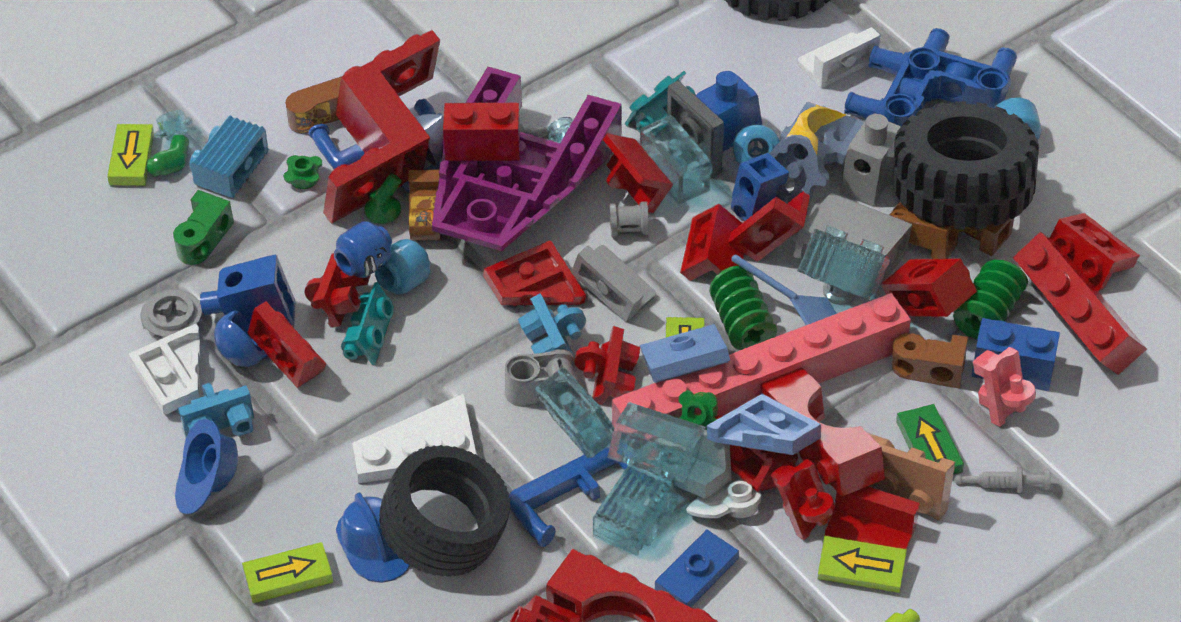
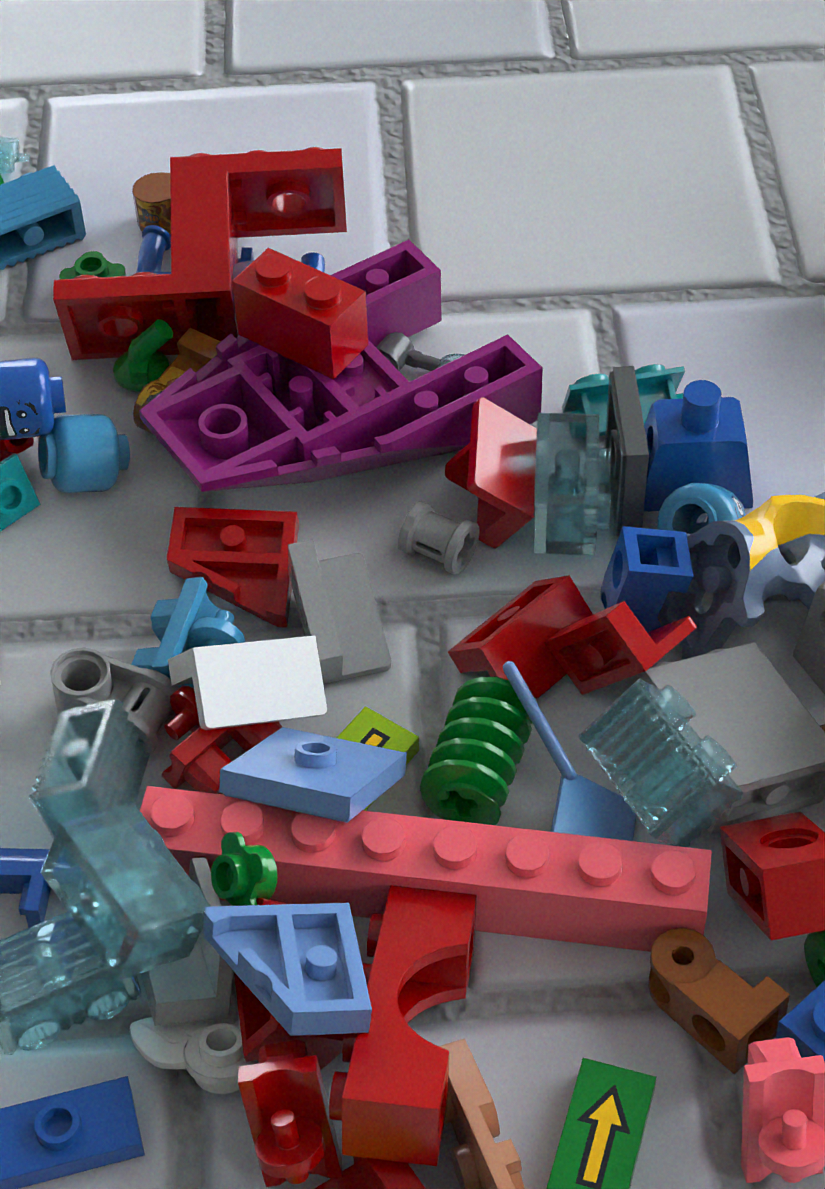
camera: 35 degrees right, 0 degrees up
none -> white panel [168,635,327,730]

